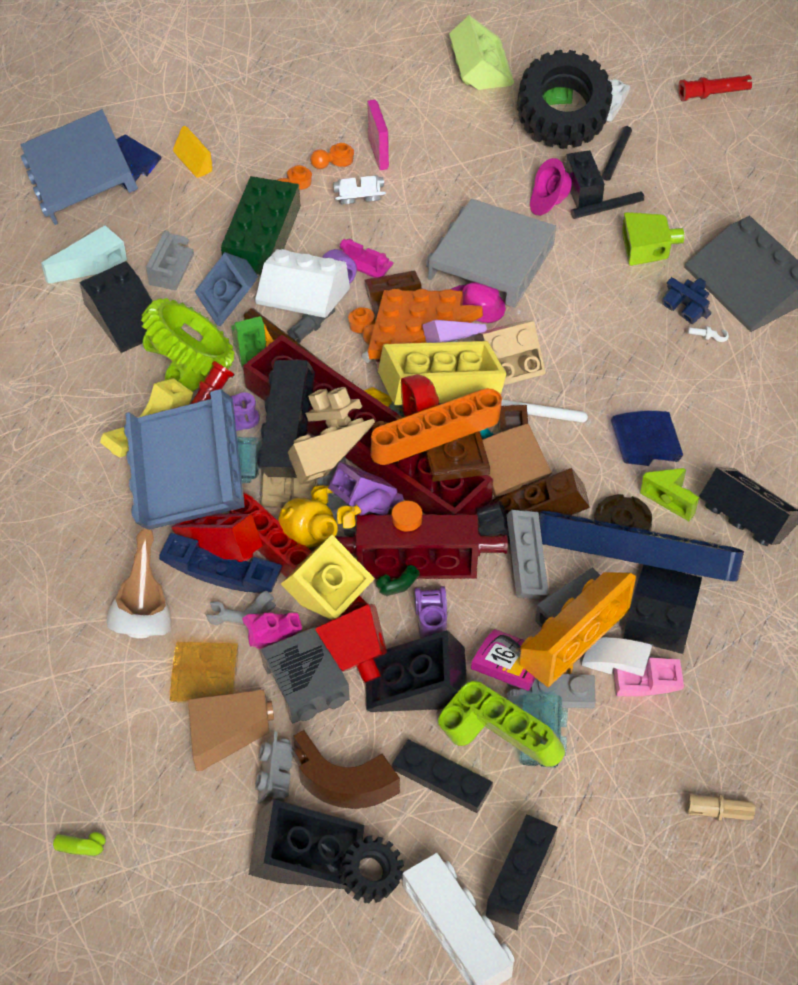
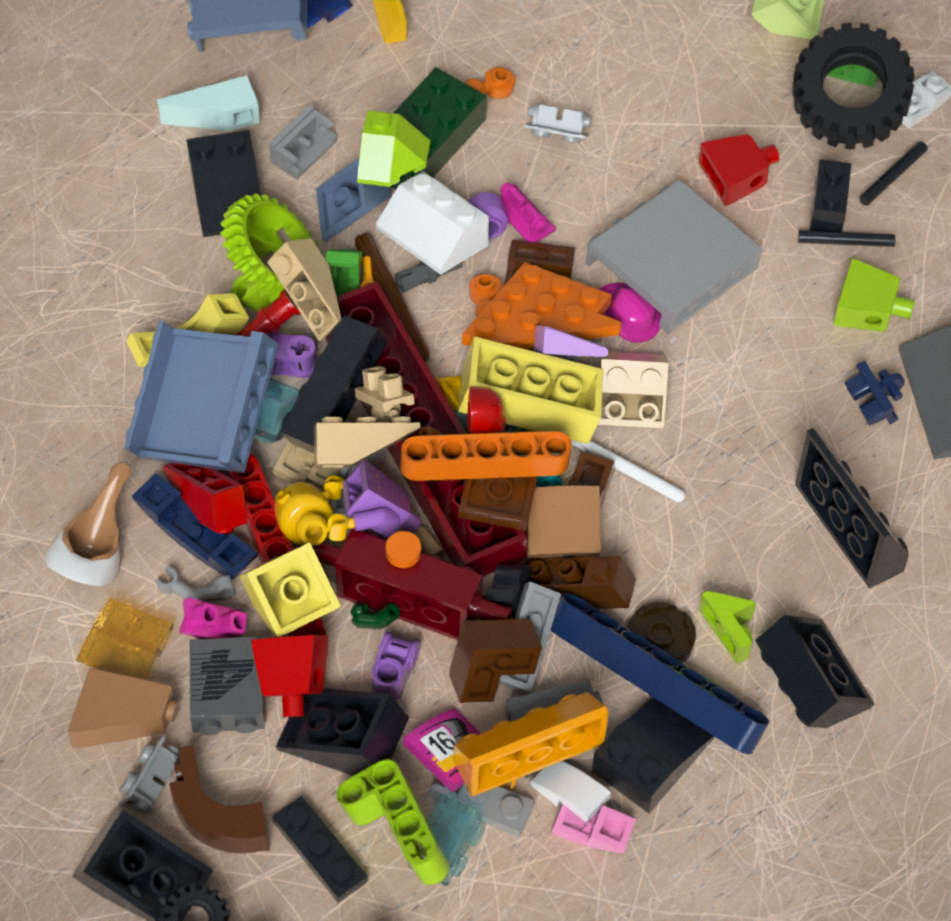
camera: 20 degrees right, 5 degrees up
orange plate [310,143,354,169] -> none
dark pink tile [367,99,389,171] -> none
dark pink piece [530,158,572,216] -> none
clear blue slope [611,411,683,466] -> none
white hand [687,326,729,342] -> none
none -> tan slope [267,238,342,341]
none -> lime slope [357,110,430,187]
none -> reddish brown panel [449,619,542,703]
none -> red torso [698,134,779,206]
none -> black slope [795,428,909,589]

